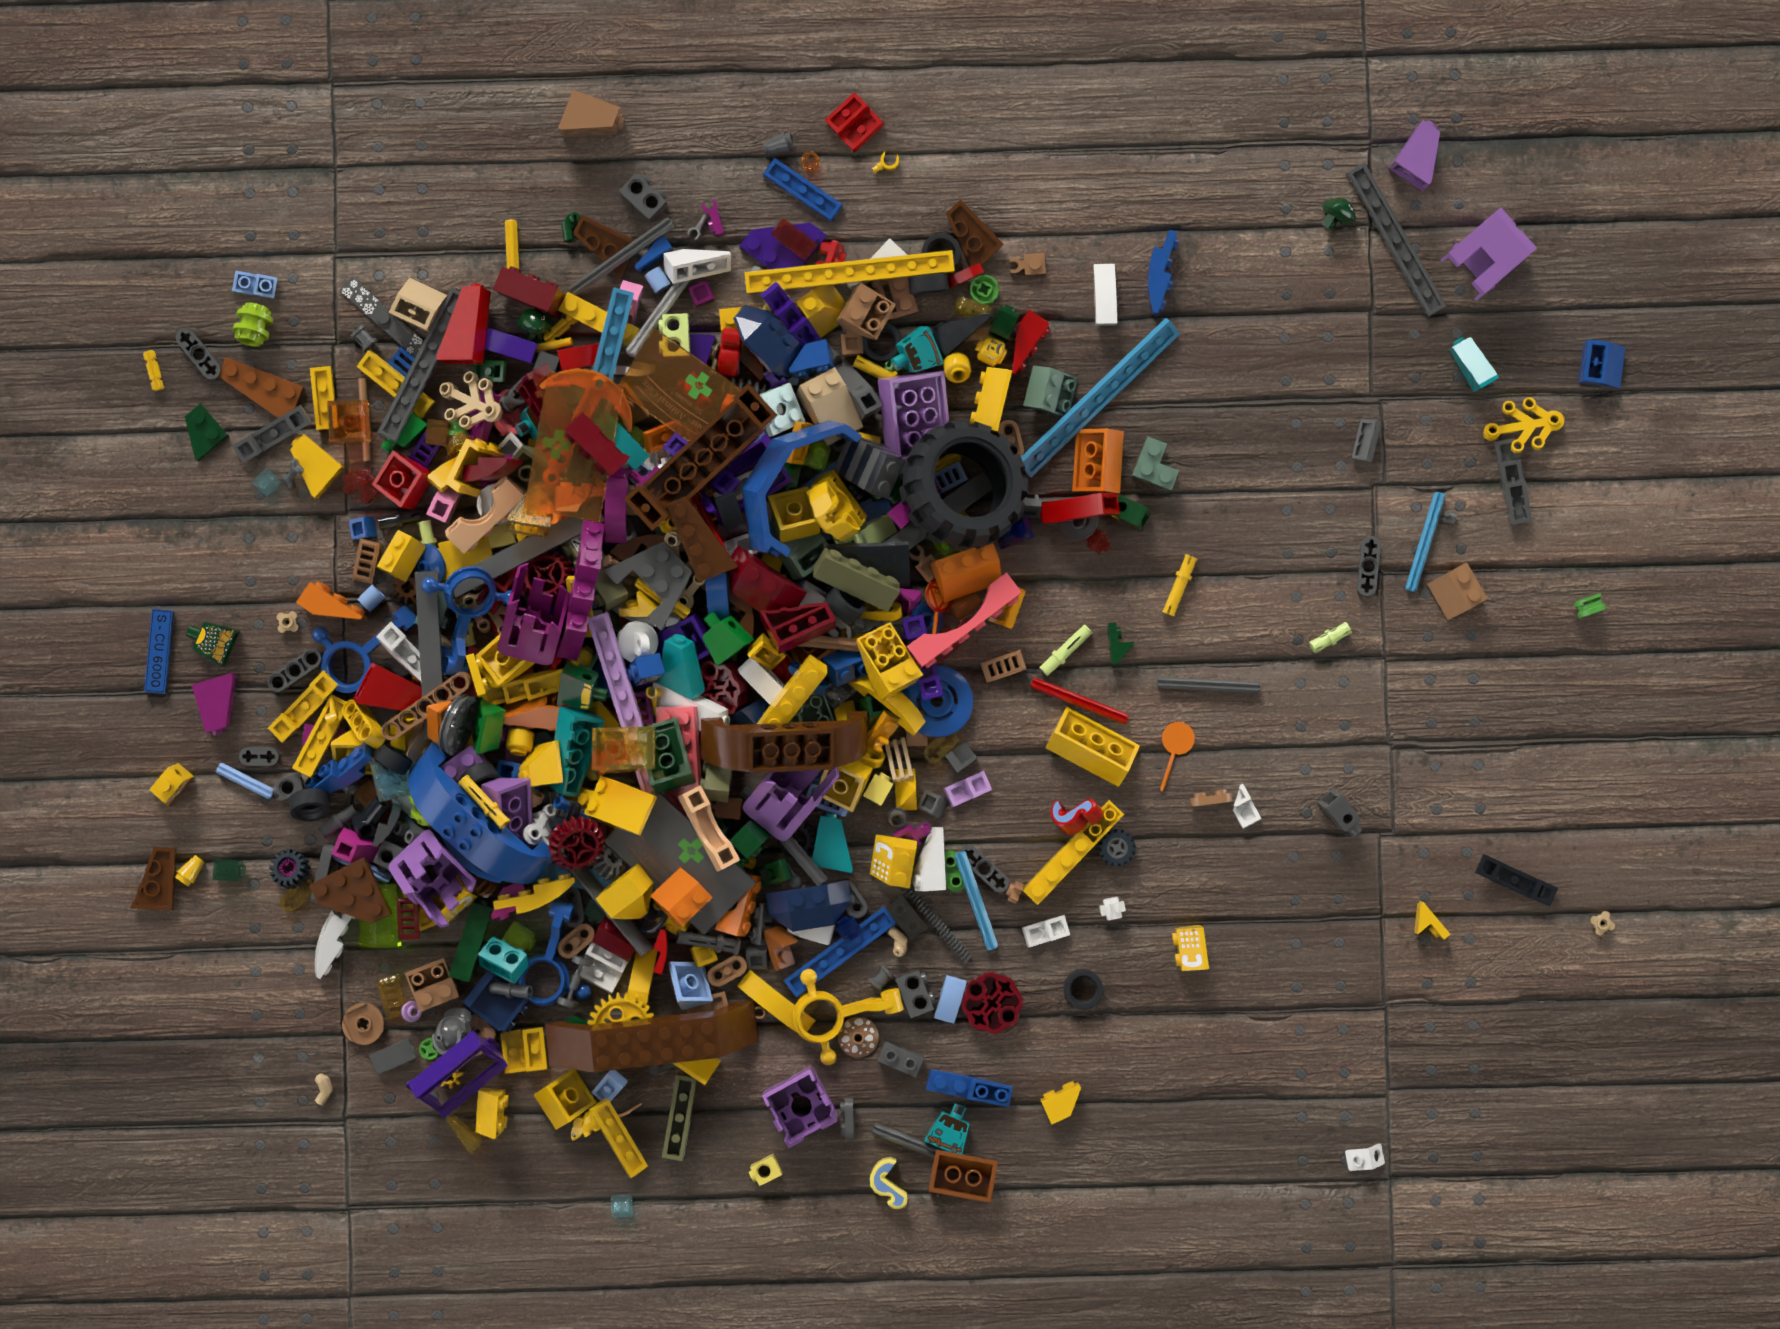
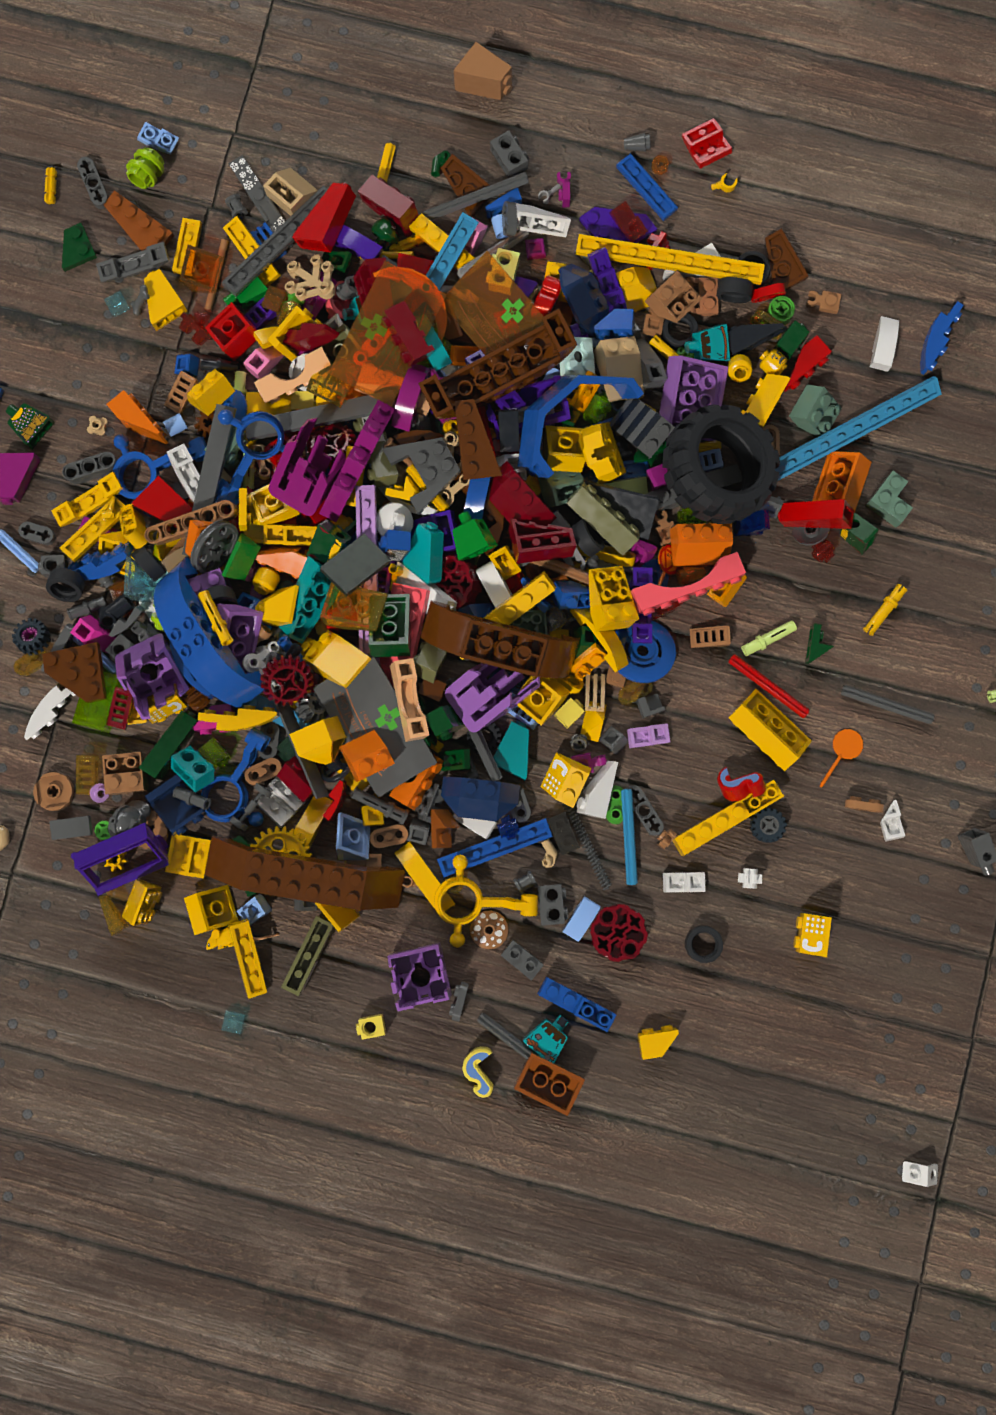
camera: 20 degrees right, 5 degrees down
none -> pearl dark grey tile [320,534,391,597]
none -> dark grey beam [502,201,517,237]

